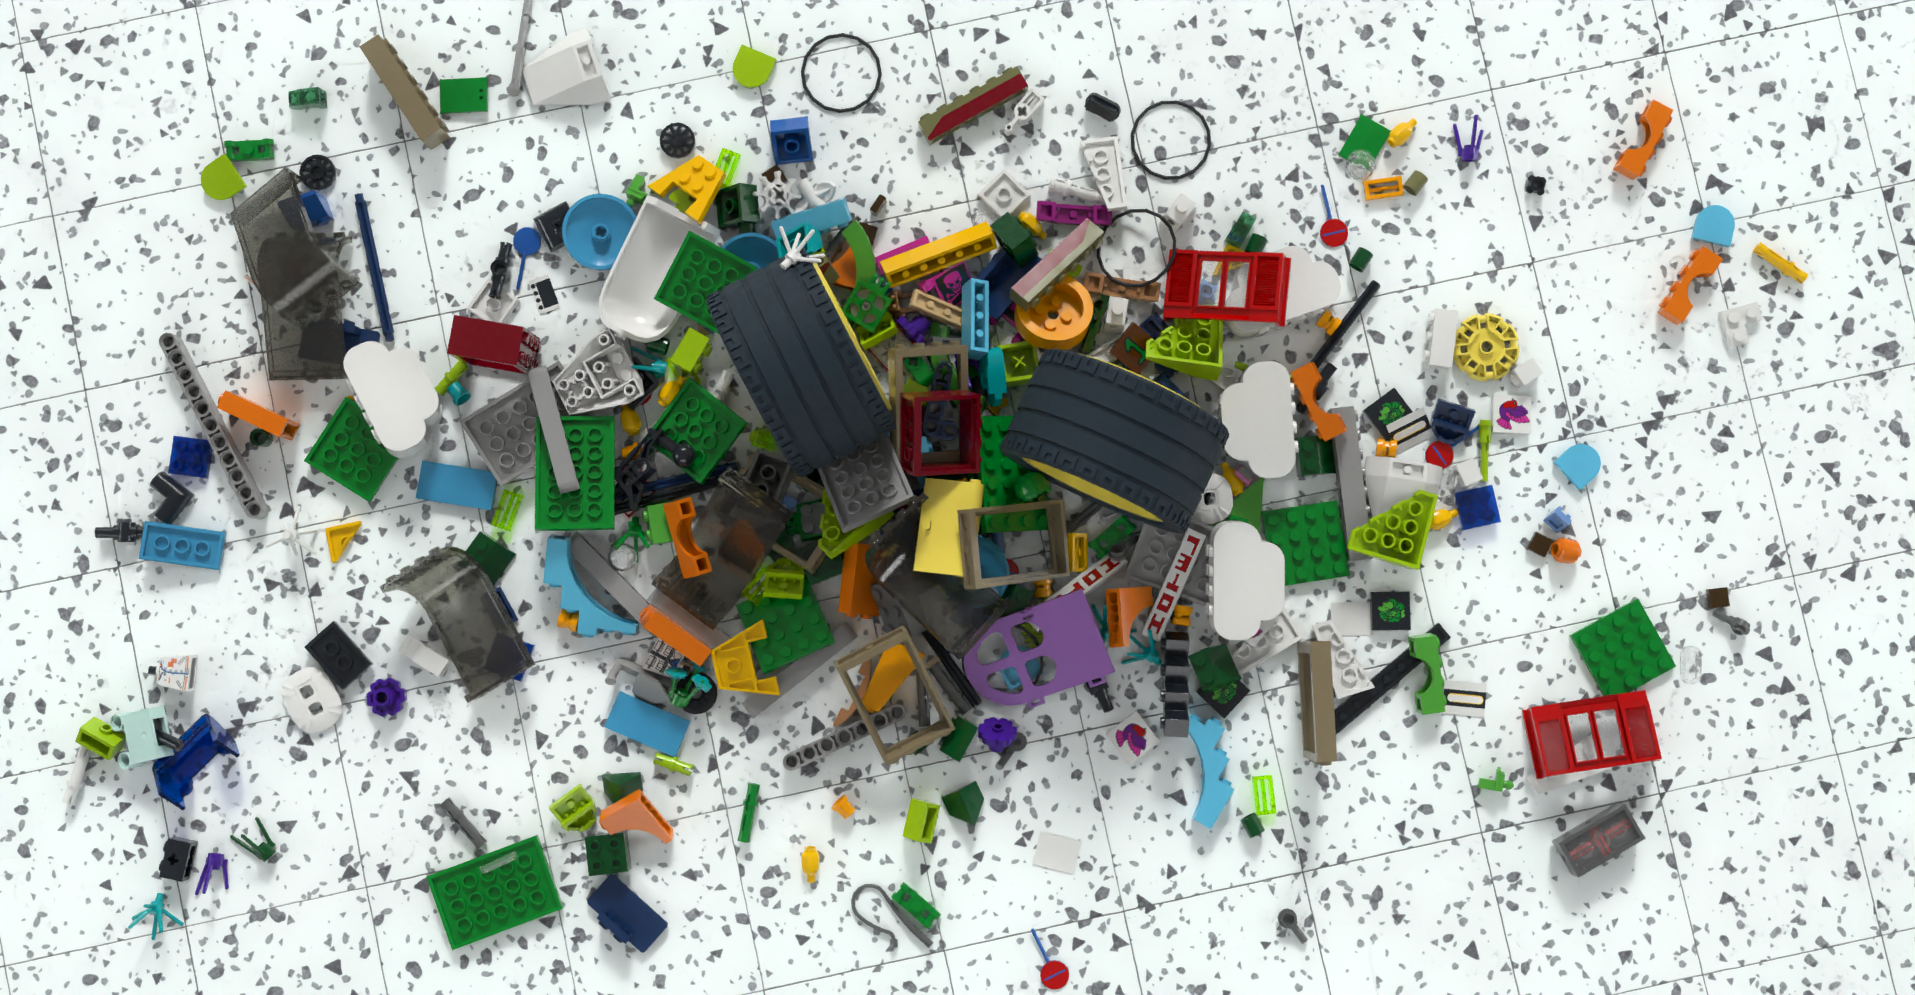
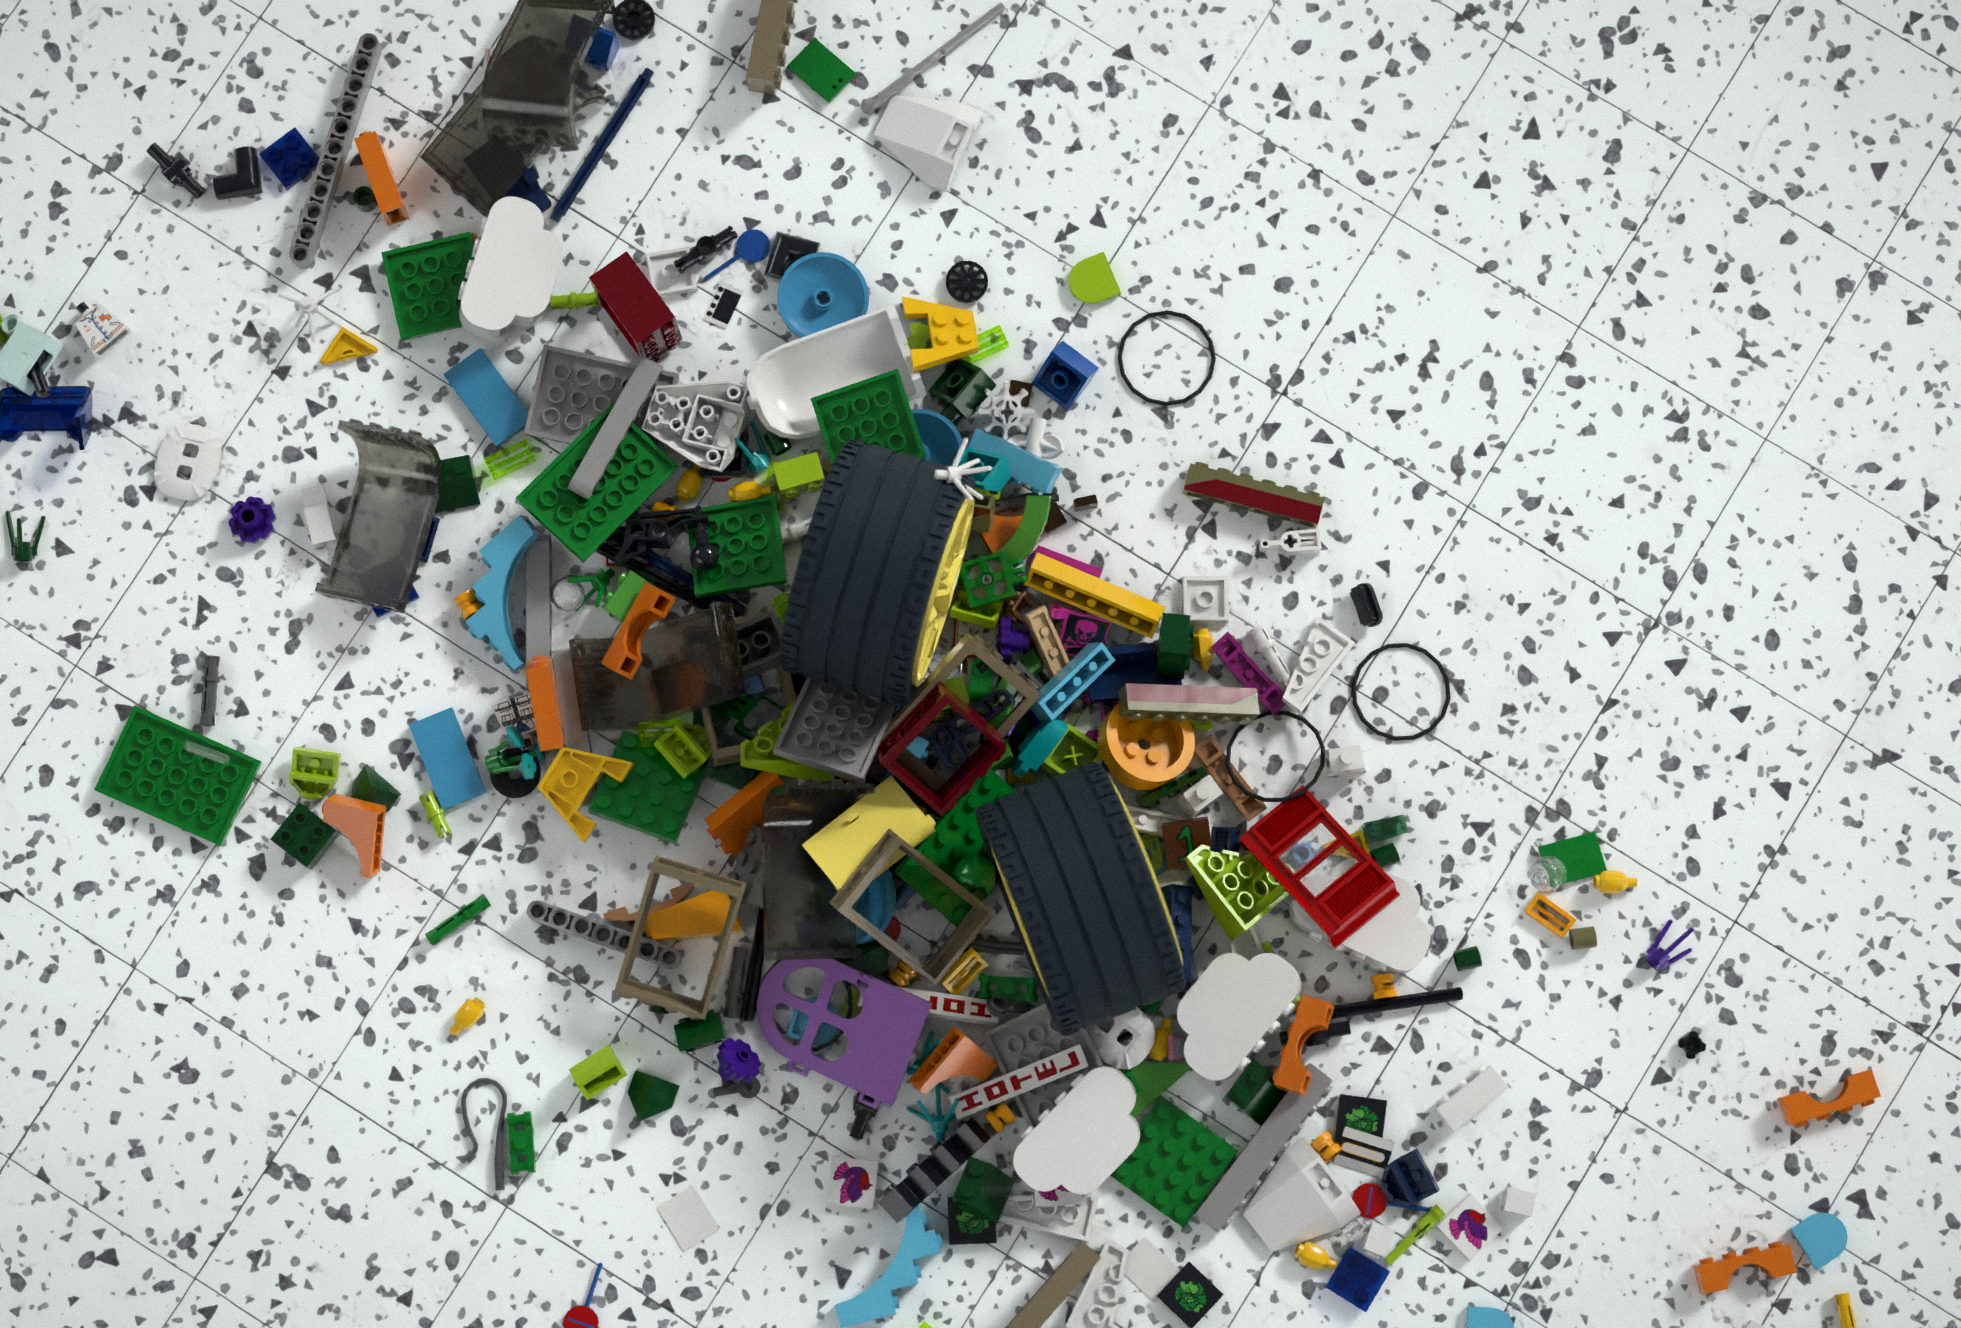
camera: 45 degrees right, 5 degrees down
dark azure tile [138,521,226,570] -> none
black plate [304,621,373,690] -> none
teal piece [447,382,471,406] -> none
dark blue bracket [587,874,668,953] -> none
light grey piece [605,658,672,704] -> none
bright green piece [626,174,648,208] -> none
light grey beam [741,621,858,719] -> none
light orange piece [831,795,855,819] -> none
dark grey pin [915,668,931,727] -> none
red piece [1320,184,1348,247] -> none
lime slope [1347,490,1438,570] -> none
light yellow plate [1453,313,1520,381] -> none

